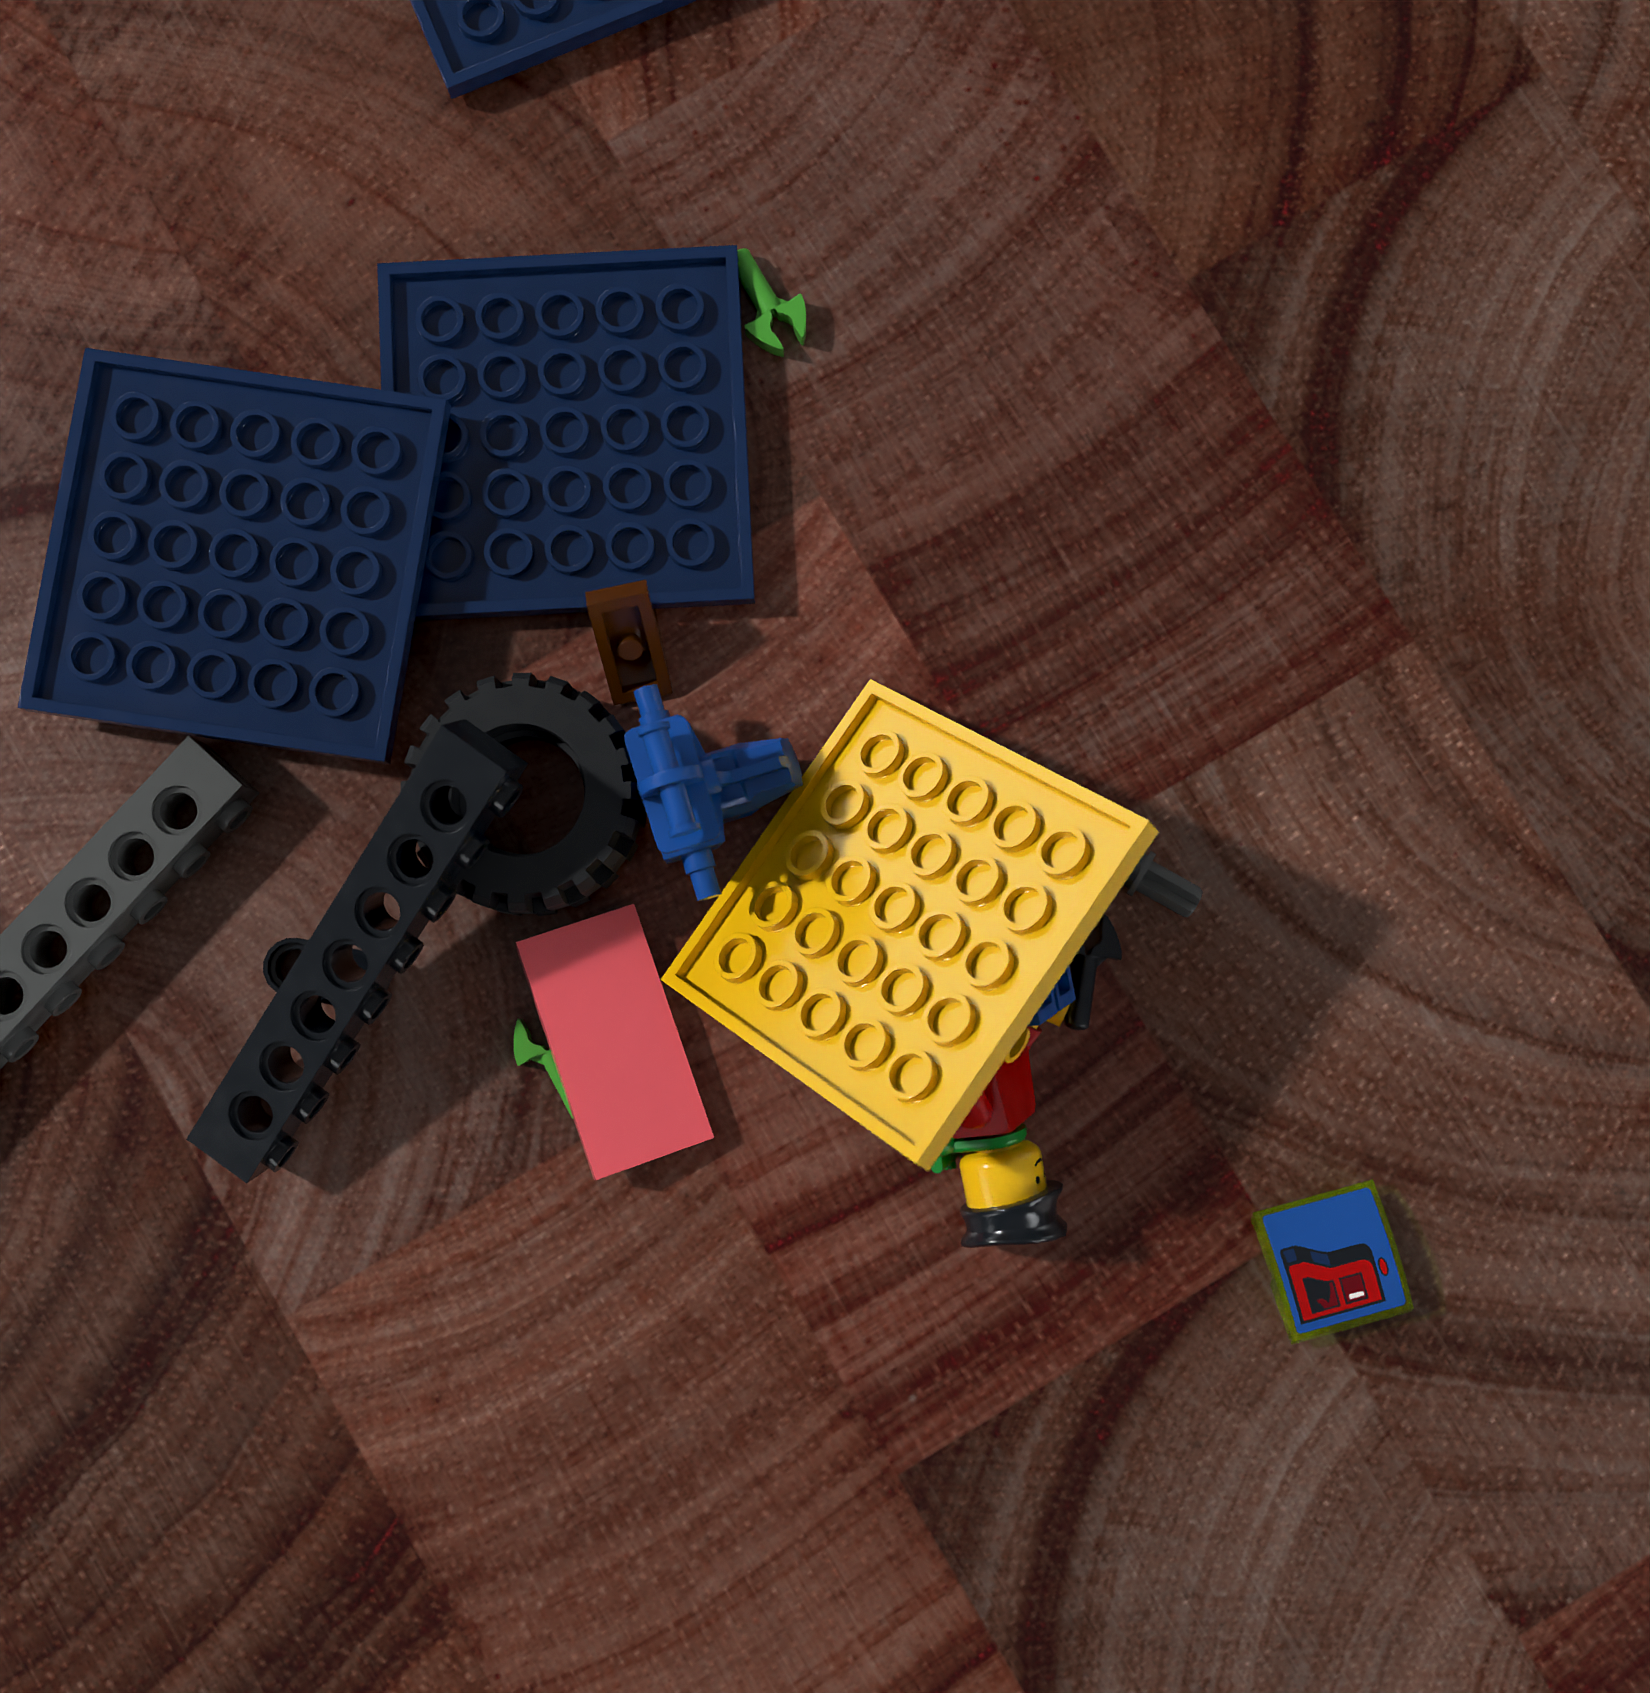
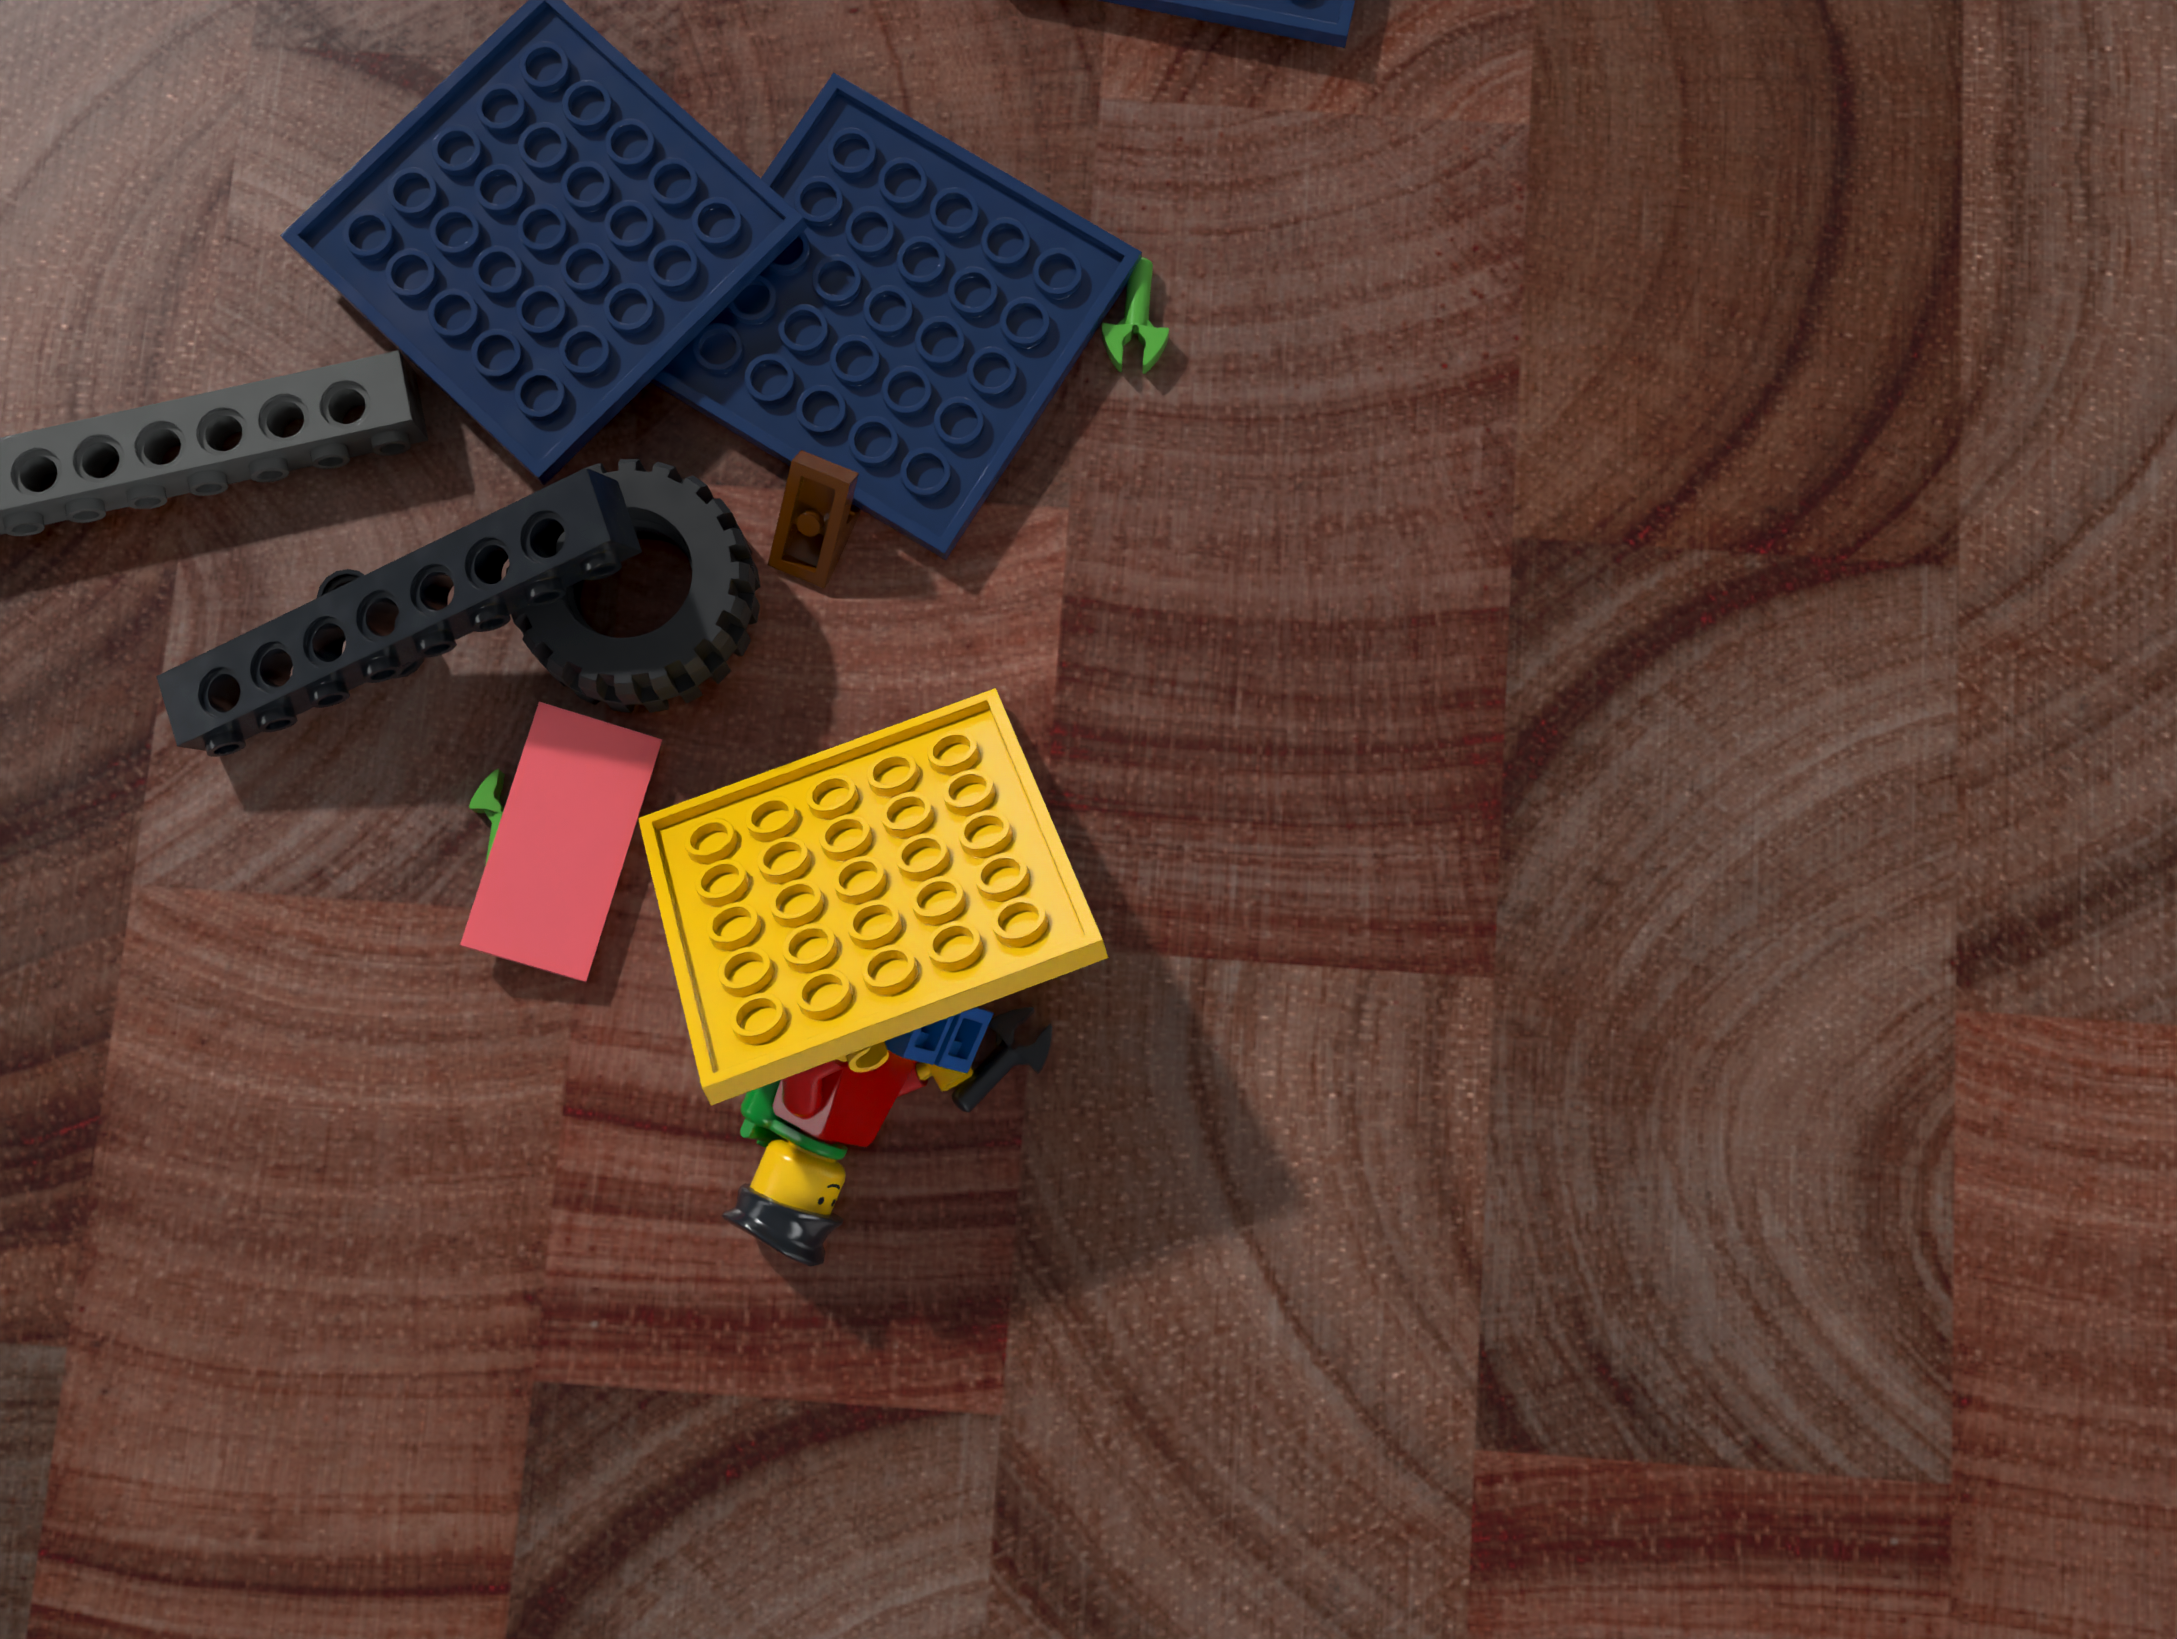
camera: 35 degrees right, 5 degrees down
blue piece [624,684,803,901] -> none
dark grey axle [1123,851,1203,917] -> none
slope [1251,1179,1414,1345] -> none

